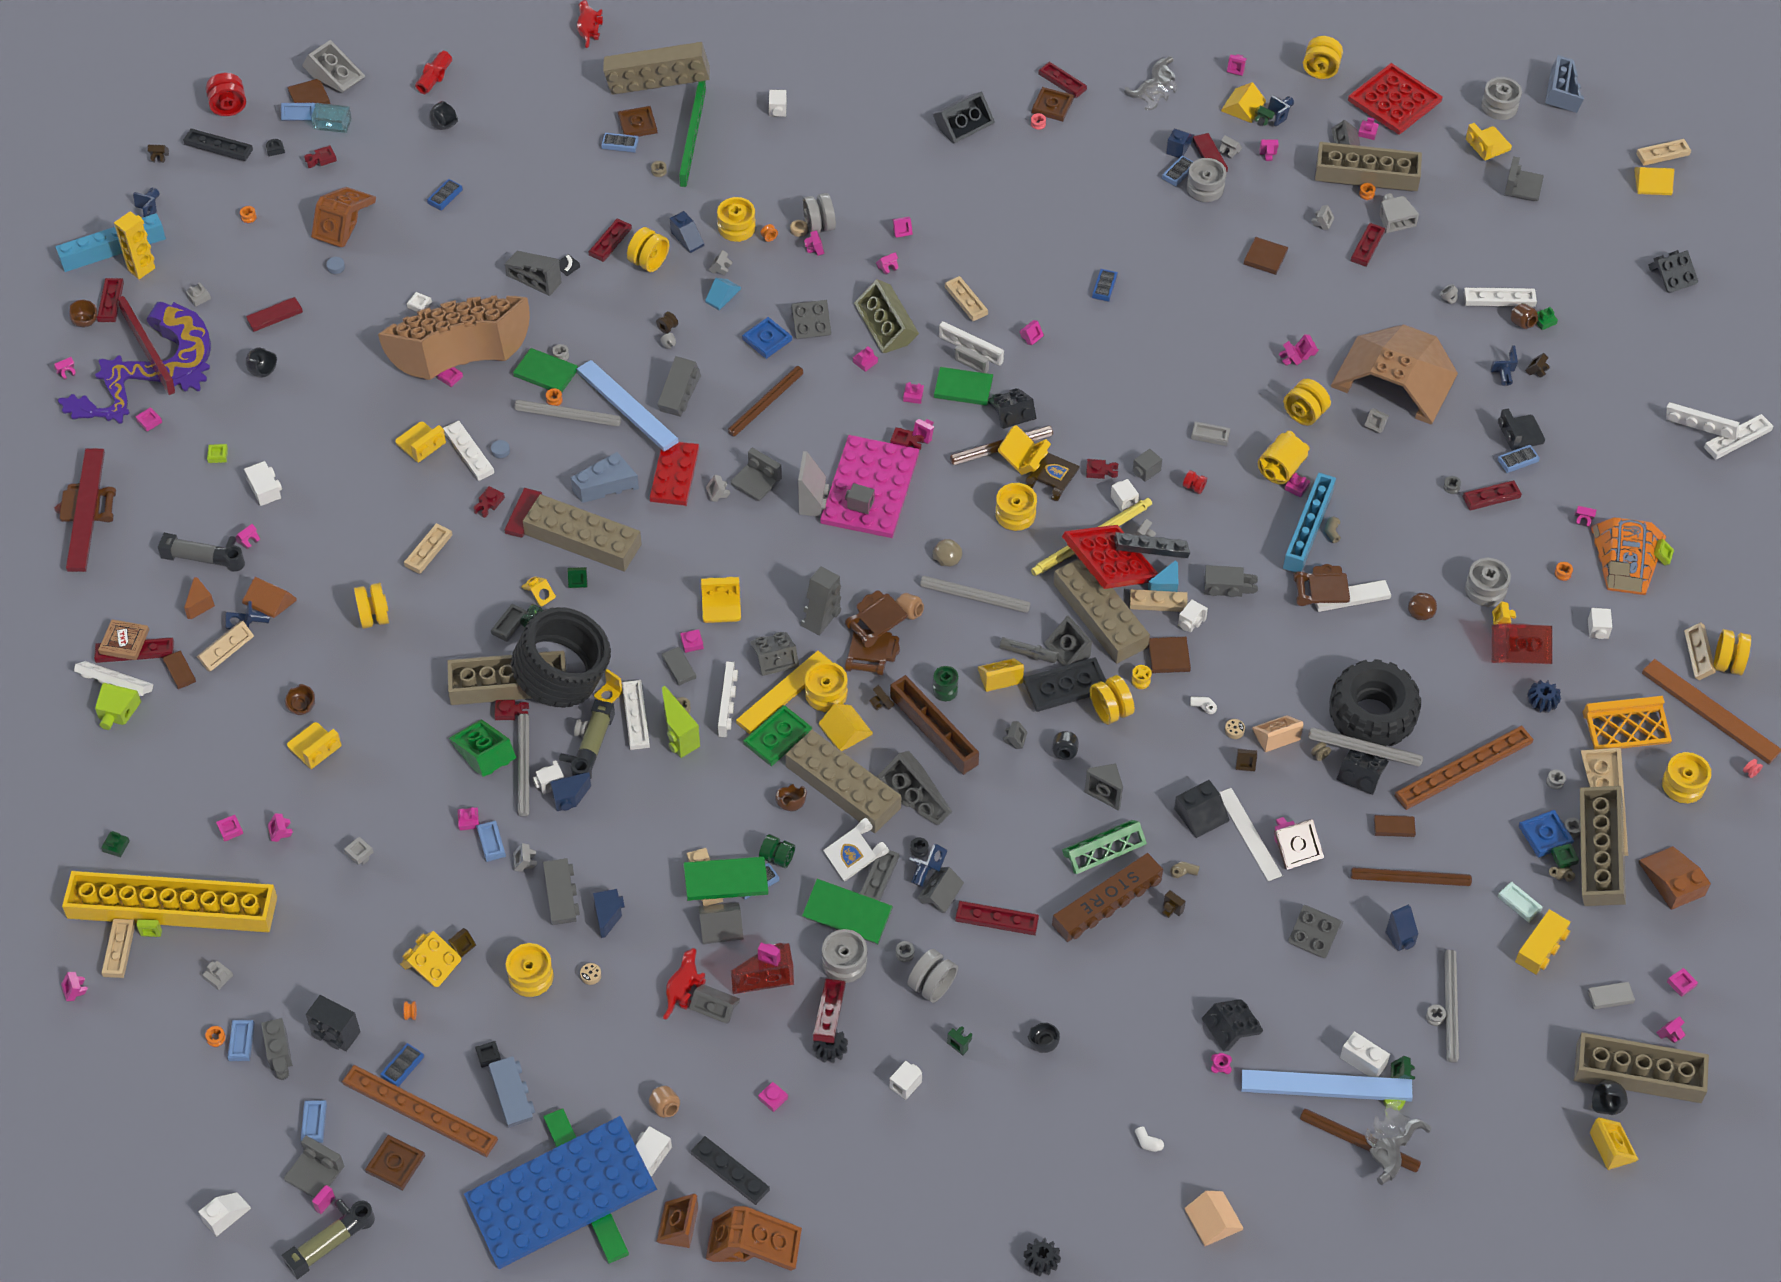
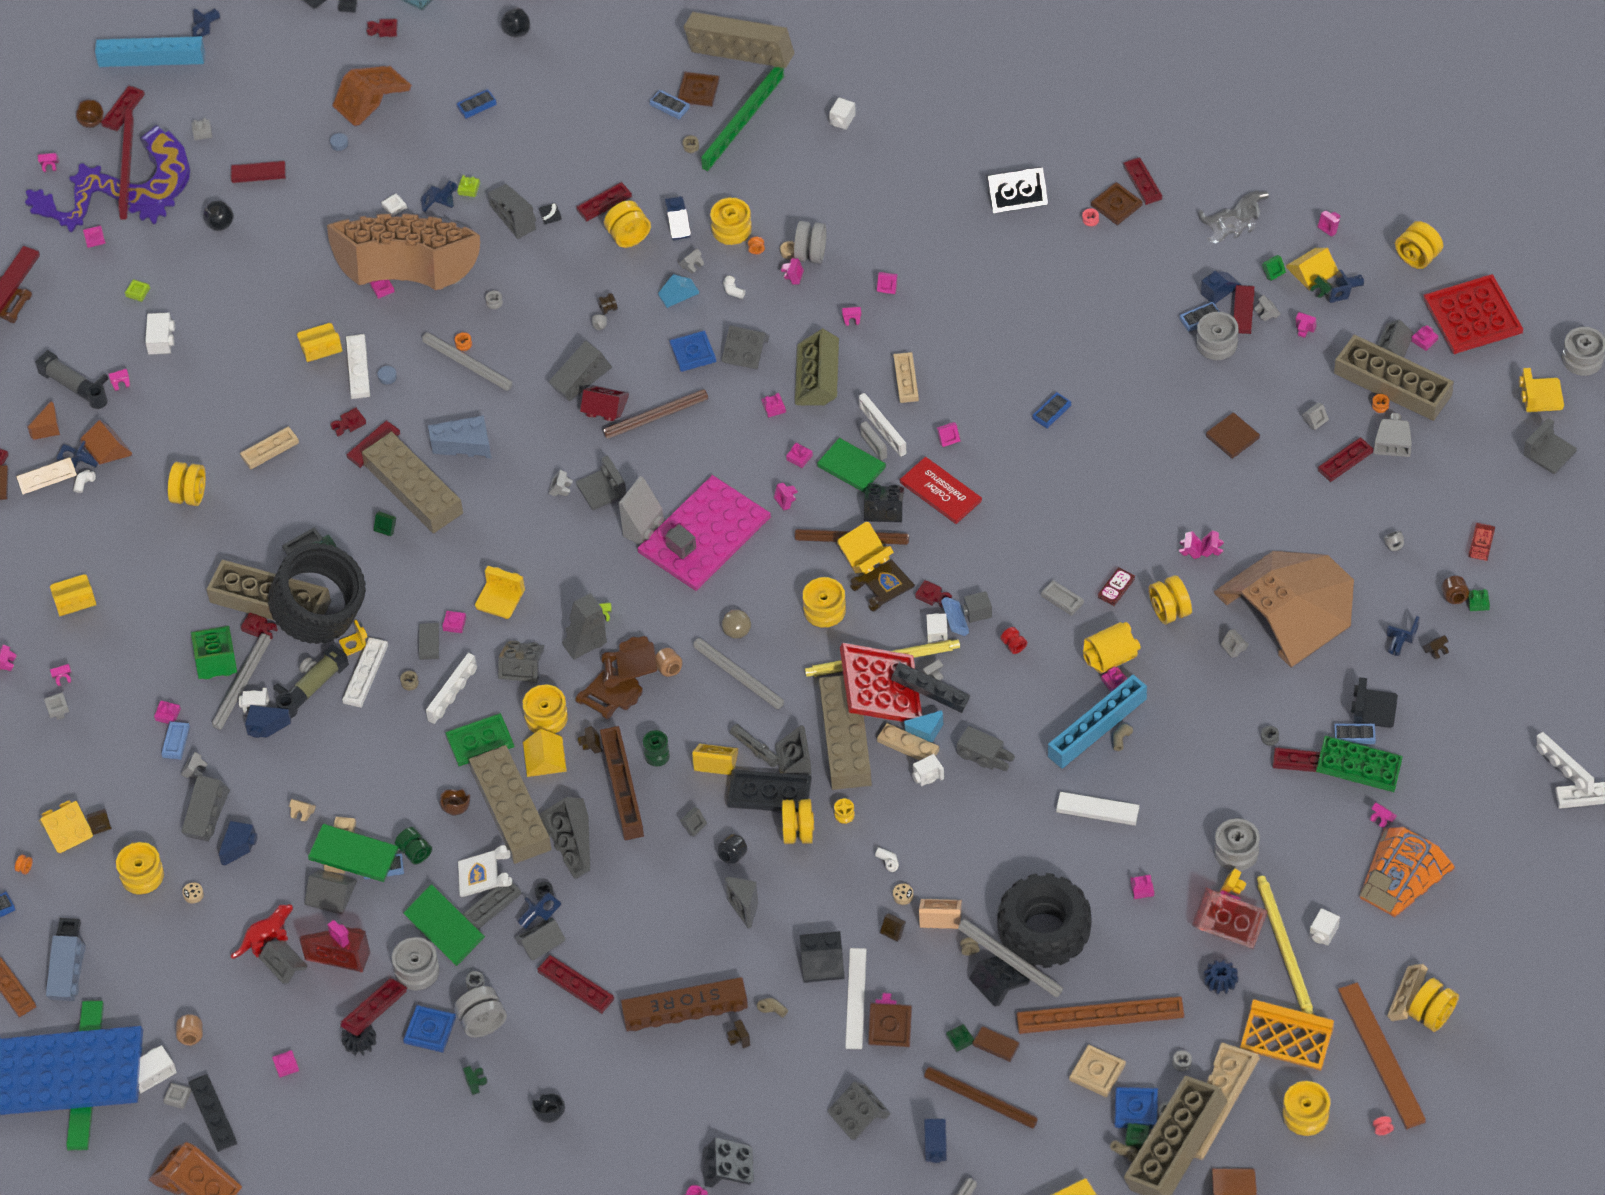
camera: 30 degrees right, 0 degrees up
yellow brick [114,211,155,279] -> none
orange bush [240,206,257,223] -> none
reddish brown hair [285,684,315,715] -> none
green tile [513,348,578,393] -> none
yellow bracket [522,576,556,607] -> none
light blue tile [577,360,679,451] -> none
red plate [650,442,699,506] -> none
dark orange slope [656,1194,698,1248] -> none
lime slope [662,686,700,758] -> none
yellow tile [736,651,832,734] -> none
white brick [889,1061,922,1100] -> none
dark red plate [890,427,924,450] -> none
fence [1062,820,1147,874] -> none
reddish brown tile [1148,636,1191,673] -> none
reddish brown piece [1293,564,1350,606] -> none
reddish brown hair [1408,593,1437,620] -> none
white plate [1463,288,1537,307] -> none
light aqua tile [1497,882,1543,923] -> none
orange bush [1554,562,1573,581] -> none
lime tile [1654,539,1674,565] -> none
none -> dark pink tile [50,664,71,686]
none -> white arm [73,470,96,493]
none -> light grey tile [163,1083,192,1109]
none -> tan tile [289,799,316,822]
none -> blue plate [403,1005,456,1053]
none -> dark blue bracket [421,181,458,212]
none -> lime tile [457,175,480,197]
none -> dark red slope [580,386,629,421]
none -> white arm [723,276,745,299]
none -> red tile [900,457,982,524]
none -> medium blue tile [941,597,970,636]
none -> dark green tile [946,1024,974,1052]
none -> tan tile [1069,1044,1126,1098]
none -> tile [1098,567,1135,606]
none -> dark pink tile [1130,875,1154,899]
none -> light yellow piece [1257,876,1314,1015]
none -> green tile [1262,255,1286,281]
none -> green tile [1316,736,1403,792]
none -> clear red tile [1468,523,1495,561]

